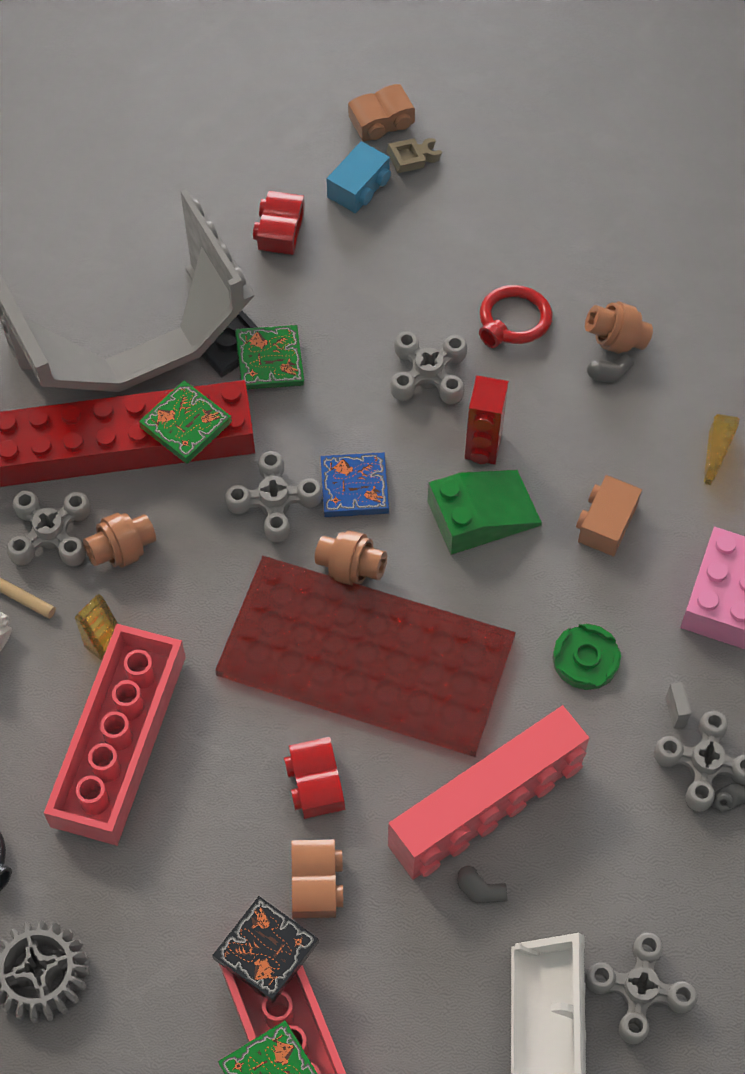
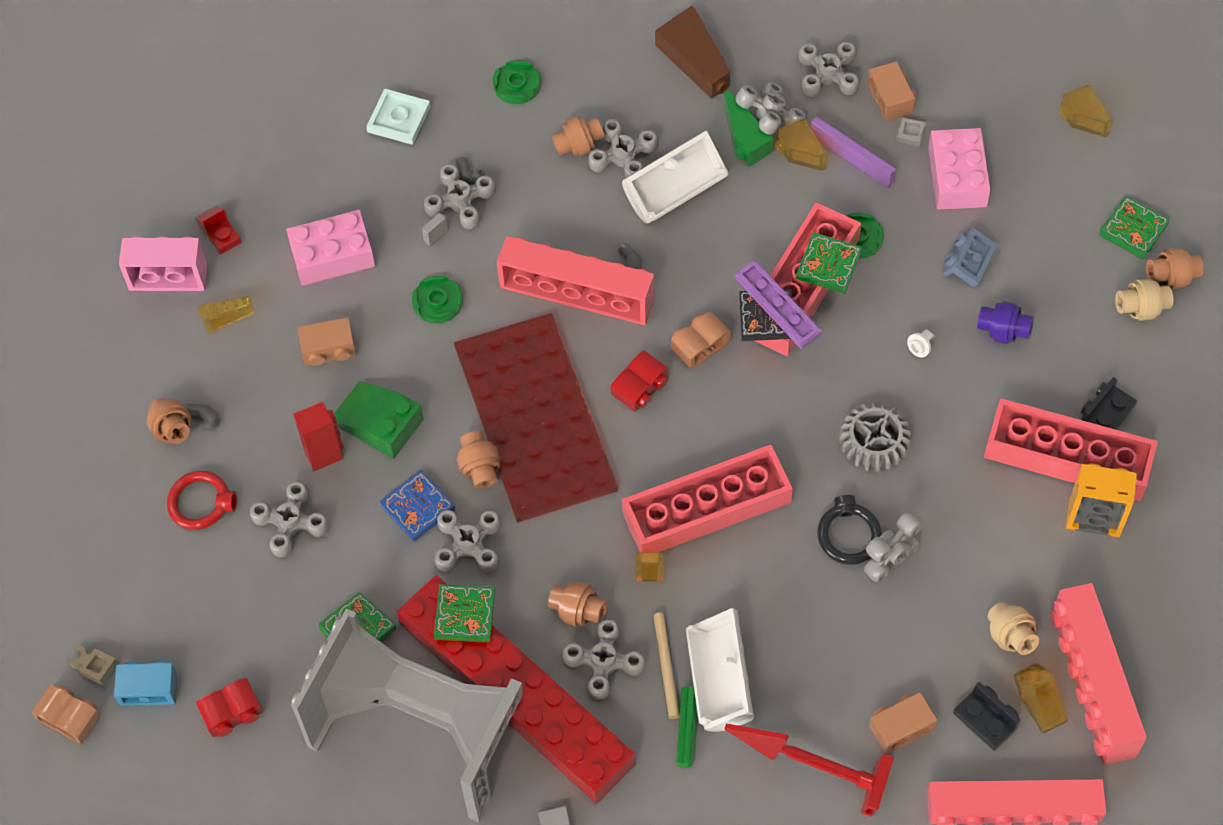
camera: 125 degrees left, 0 degrees up
none -> nougat piece [551,116,605,157]
none -> medium lavender tile [735,260,822,350]

